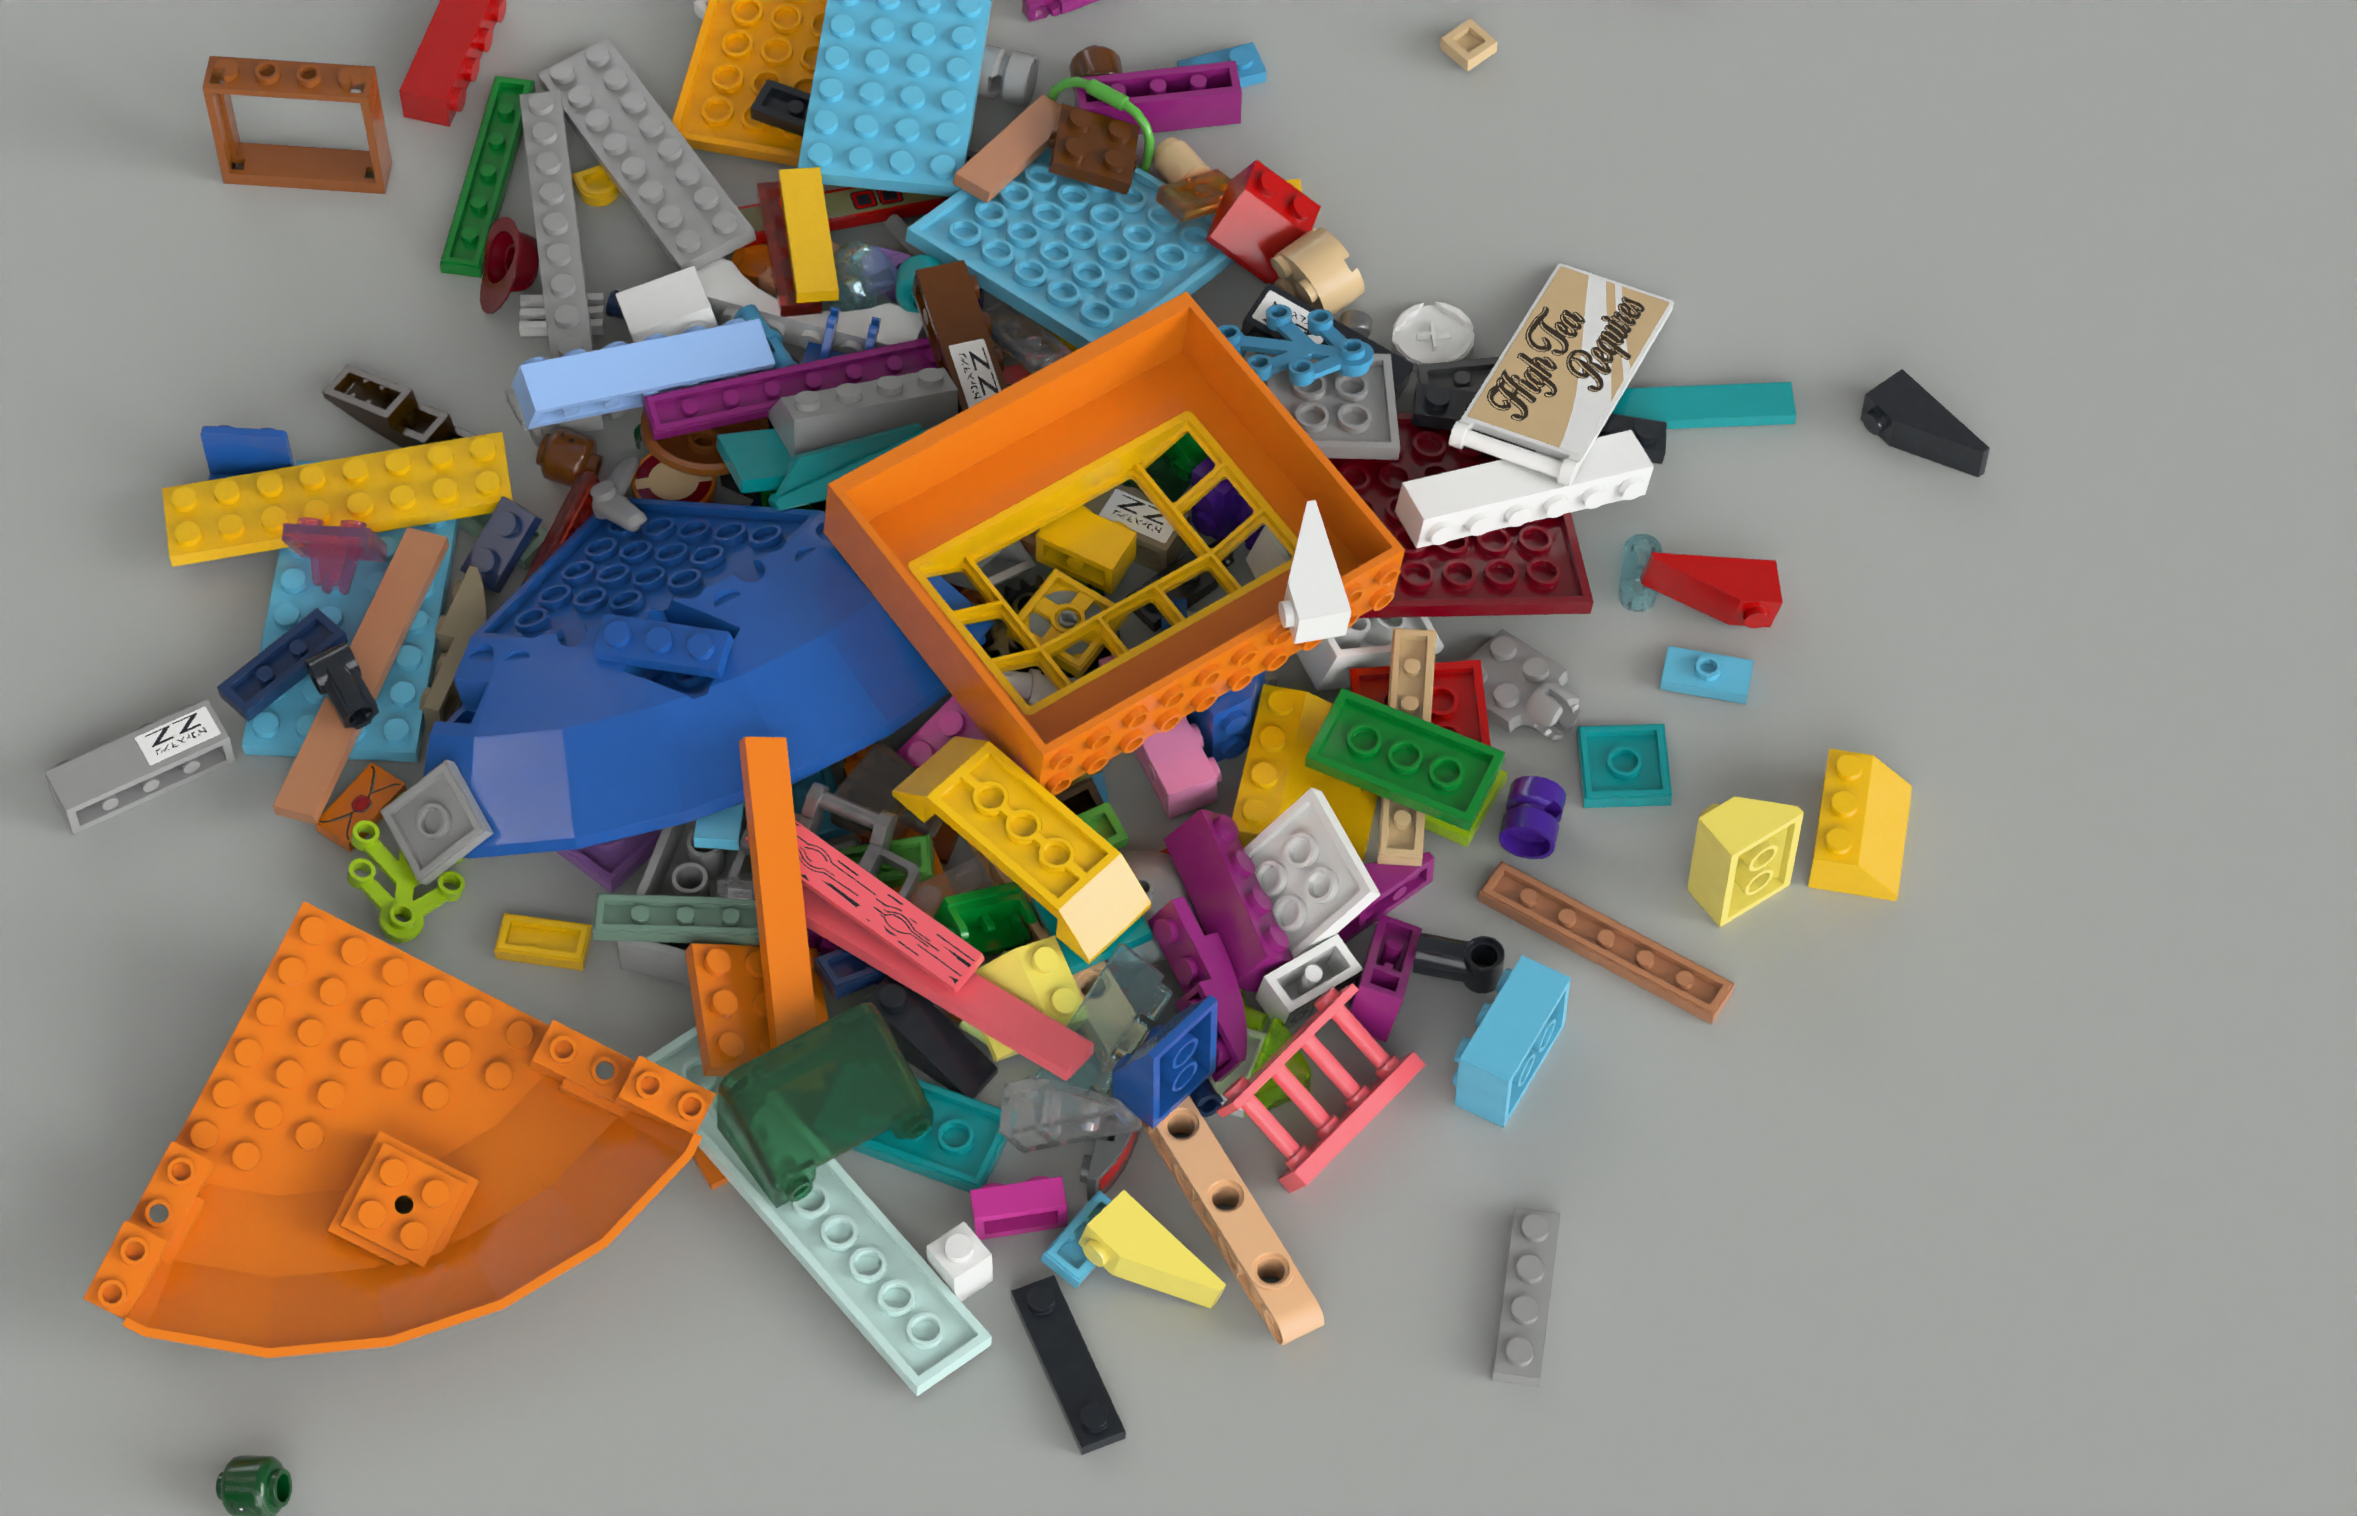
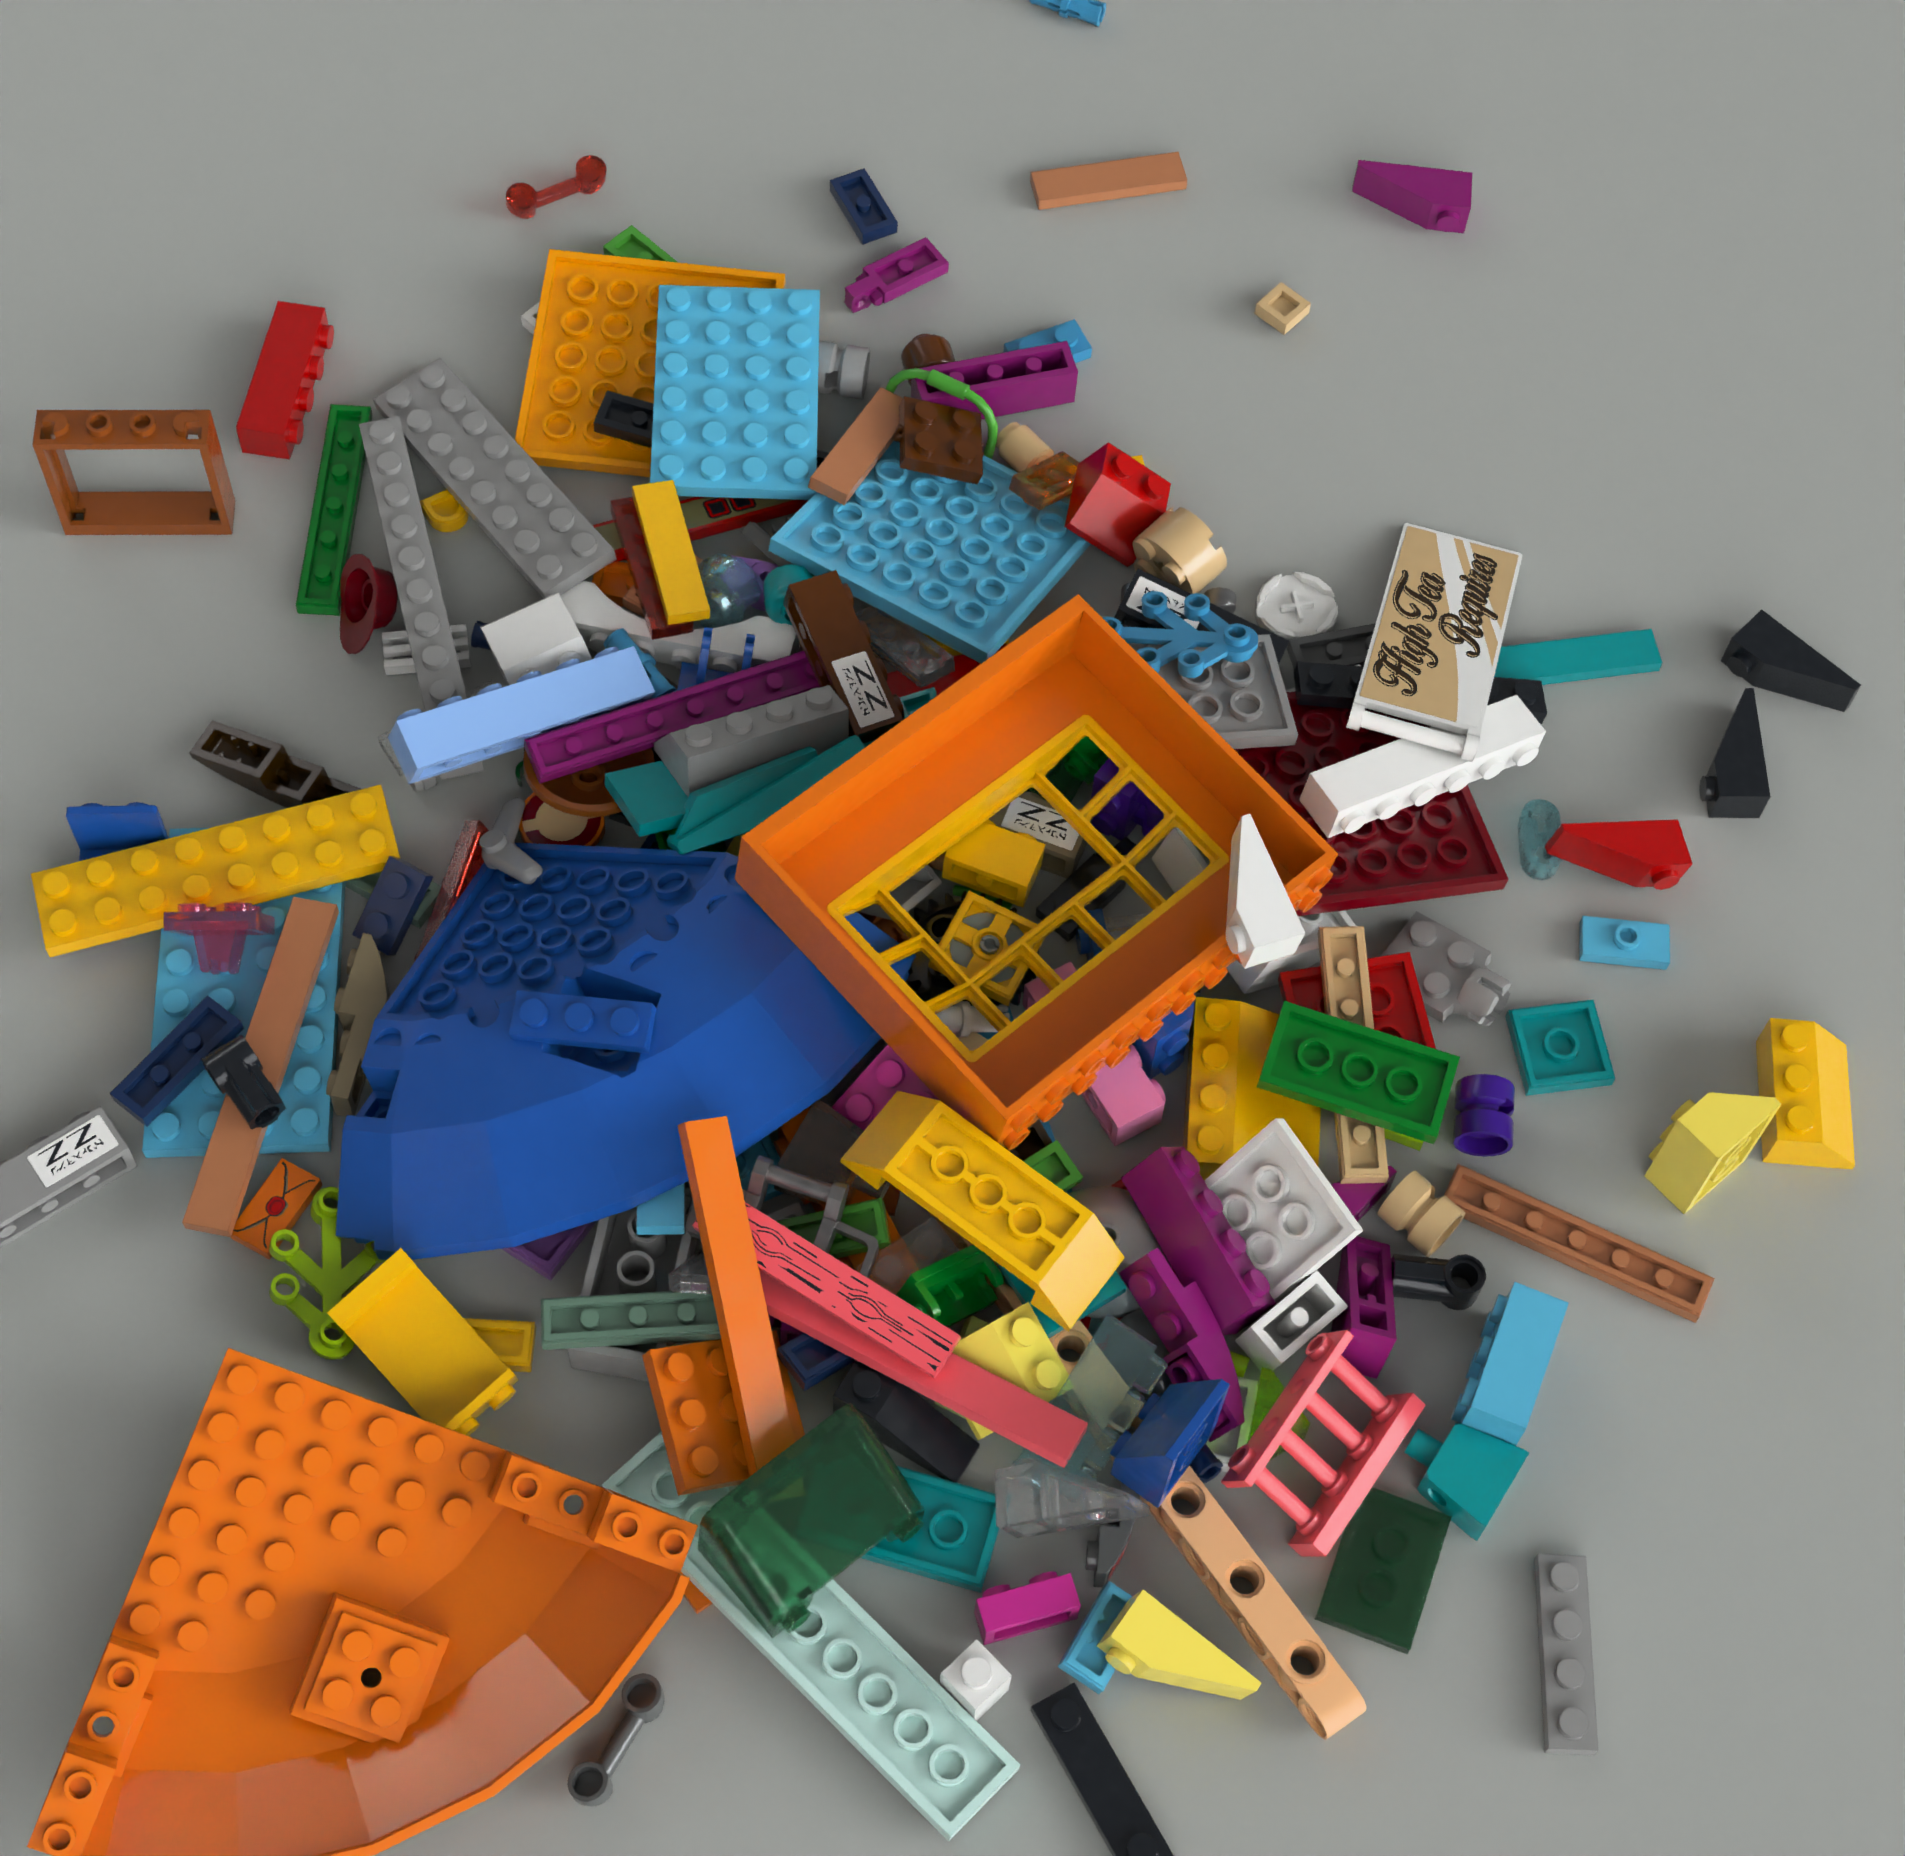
camera: 10 degrees left, 5 degrees up
light grey tile [380,759,493,885] -> none
reddish brown head [536,427,603,489] -> none
none -> yellow panel [327,1248,519,1436]
none -> dark grey bar [567,1673,665,1806]
none -> clear green tile [1315,1487,1452,1654]
none -> tan wheel [1377,1170,1466,1257]
none -> teal torso [1404,1423,1529,1541]
none -> black slope [1699,688,1771,818]

